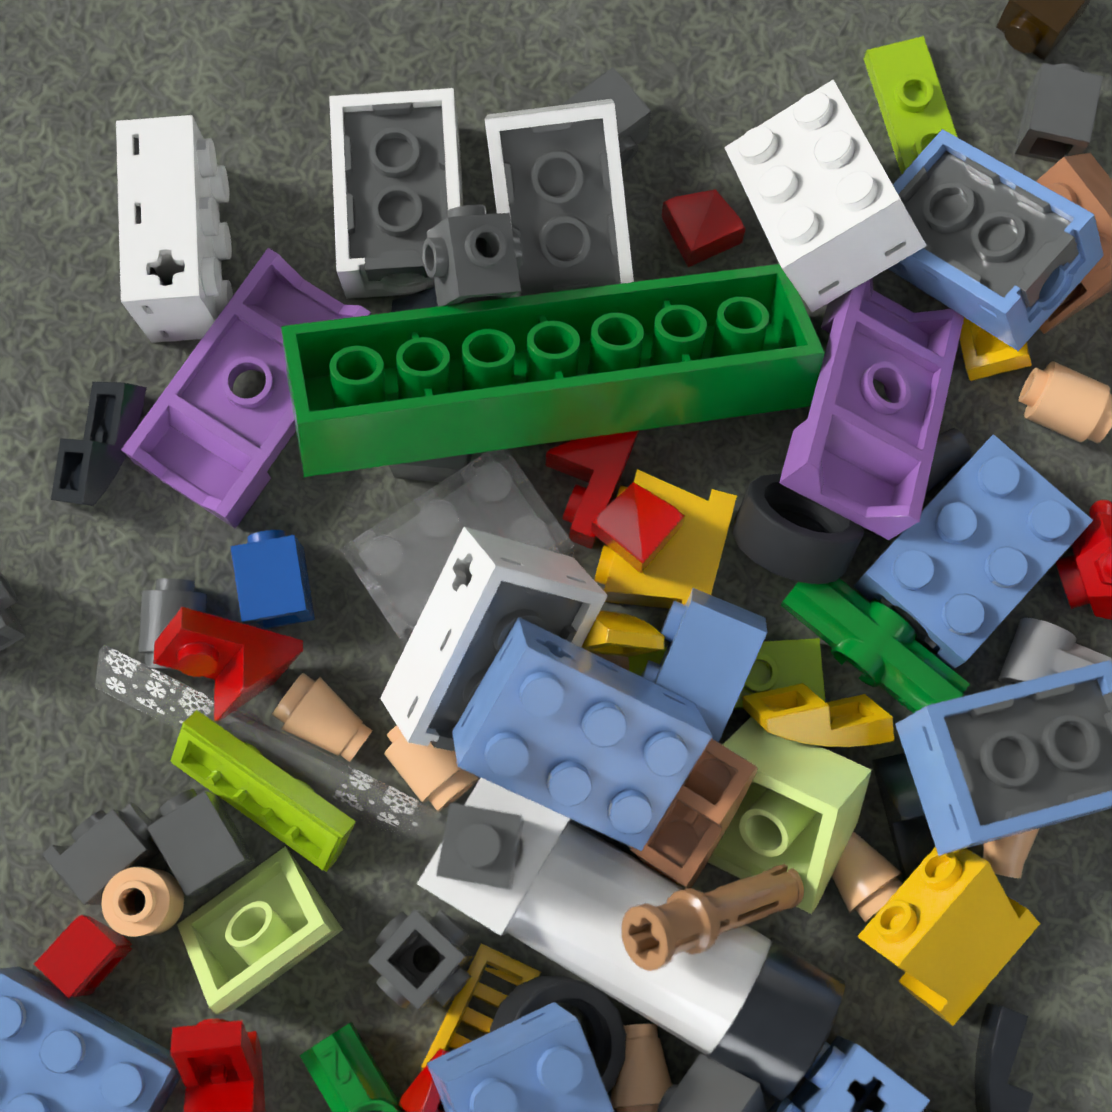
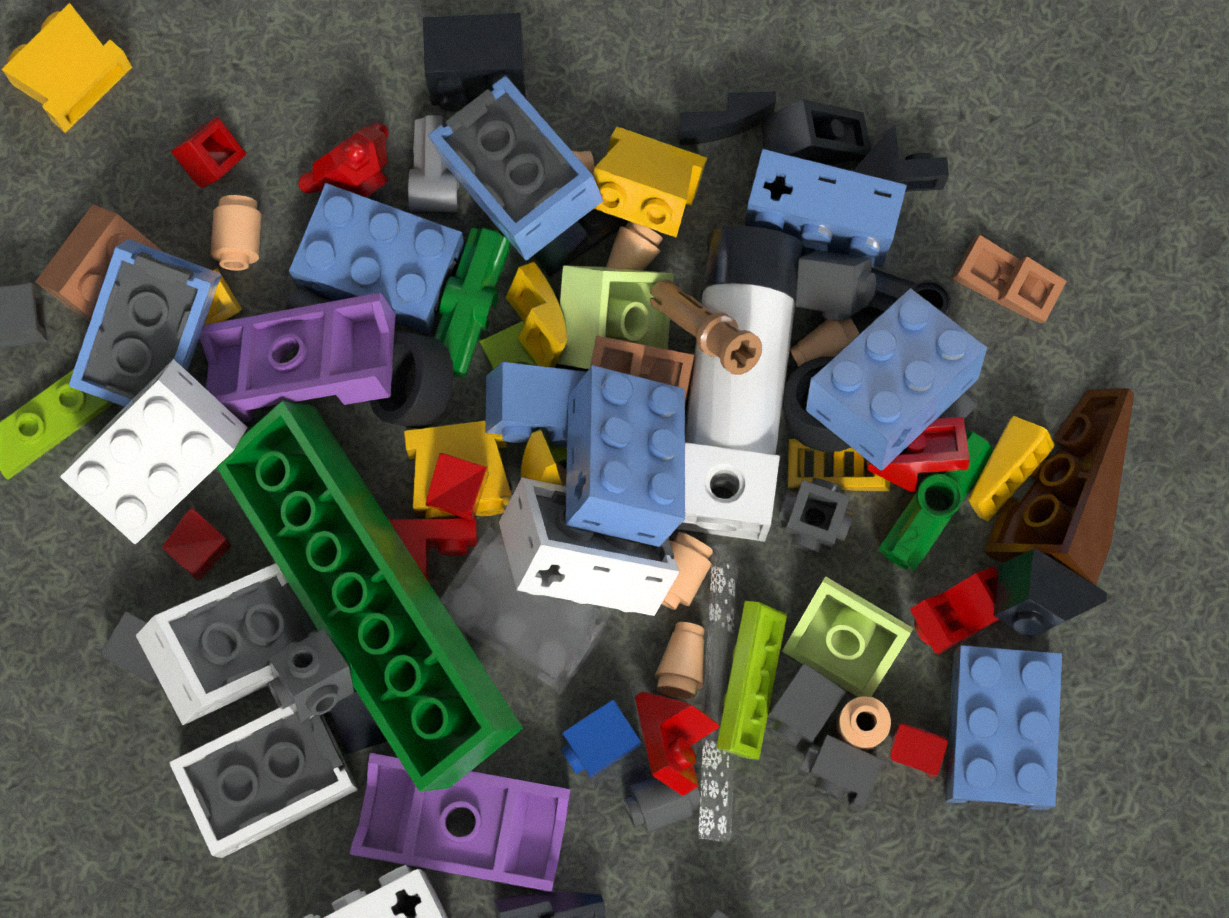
camera: 115 degrees left, 0 degrees up
dark grey brick [436,802,524,890] -> none

